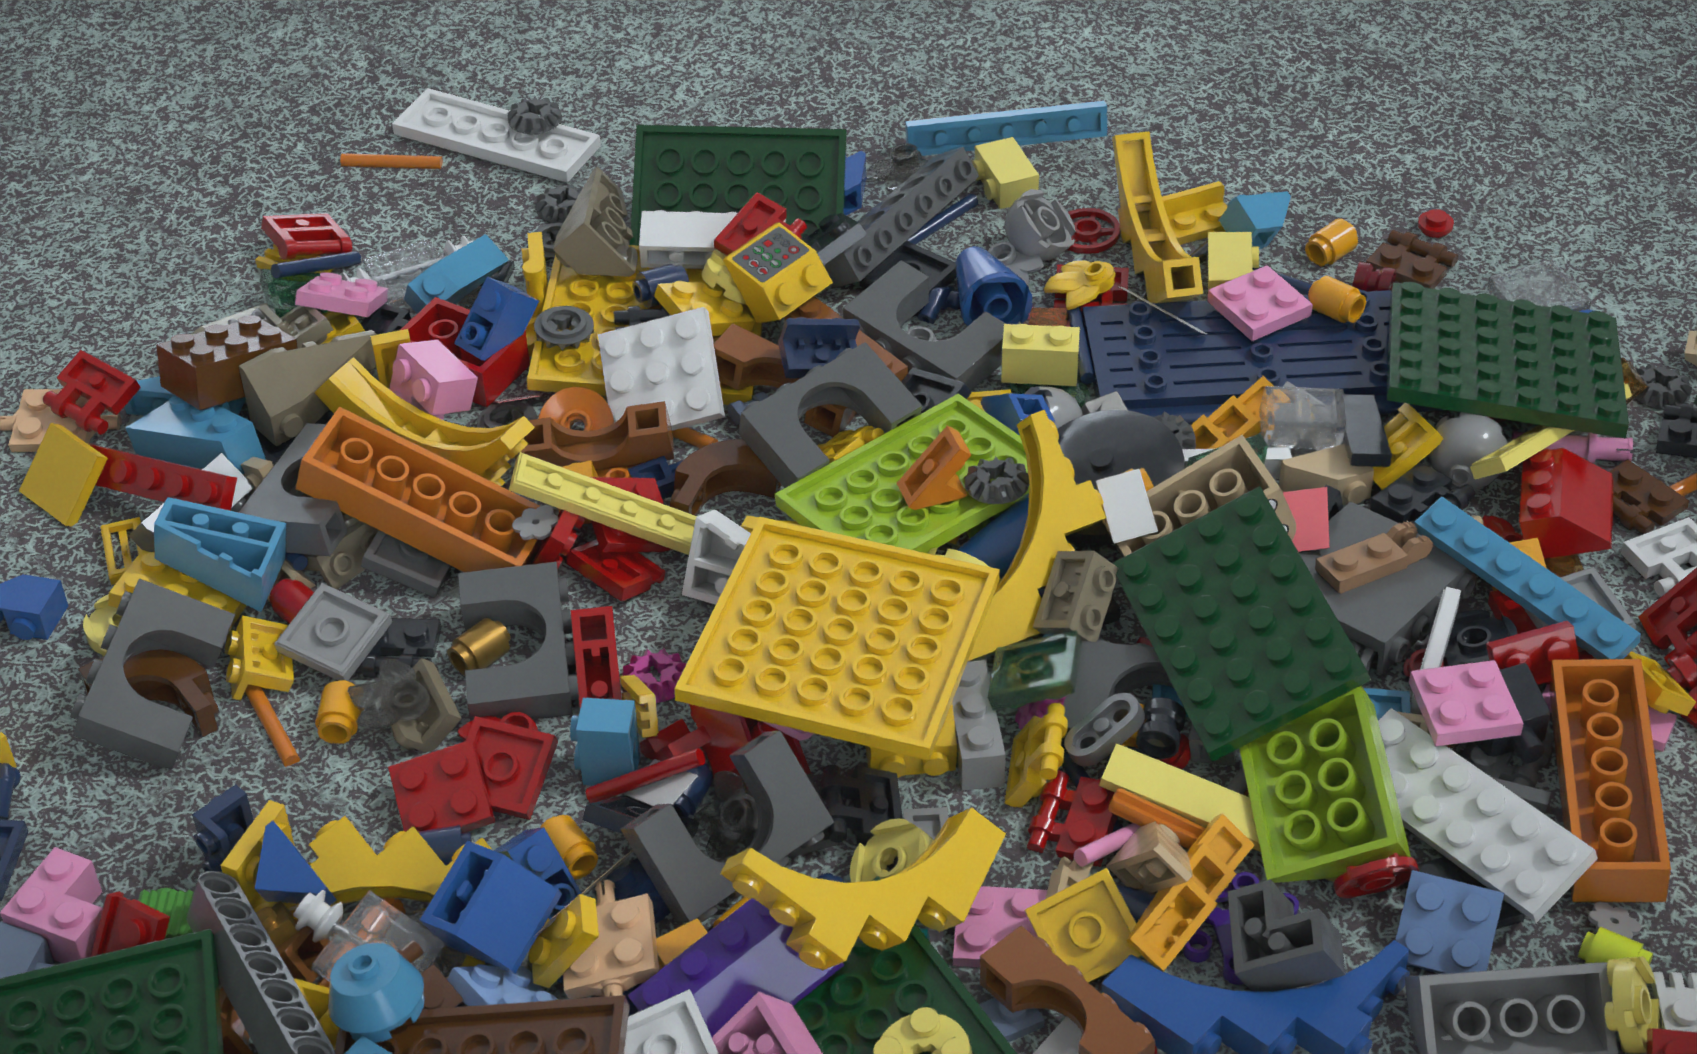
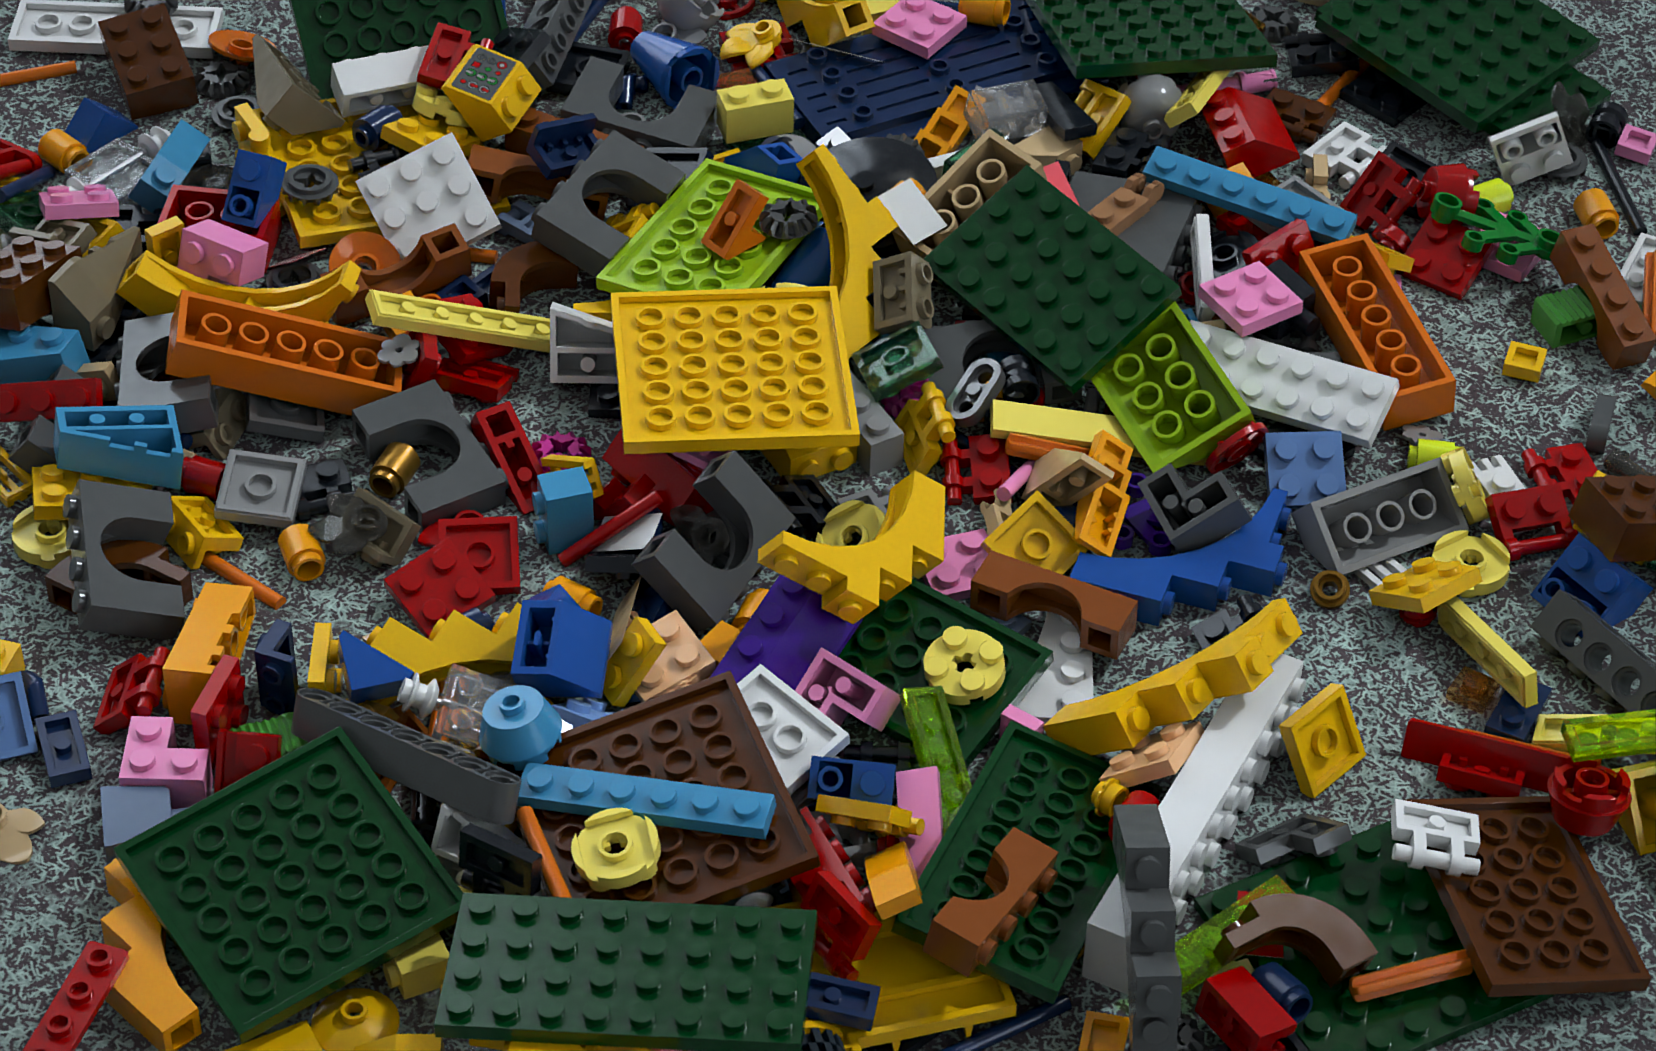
camera: 25 degrees left, 0 degrees up
none -> light orange brick [38,129,90,176]
none -> blue slope [65,97,138,154]
none -> red plate [93,646,170,735]
none -> reddish brown brick [98,3,199,120]
none -> light orange wedge [162,582,256,725]
none -> red plate [190,654,249,770]
none -> orange dish [208,30,276,67]
none -> red brick [608,6,643,51]
none -> tan plate [1304,154,1331,199]

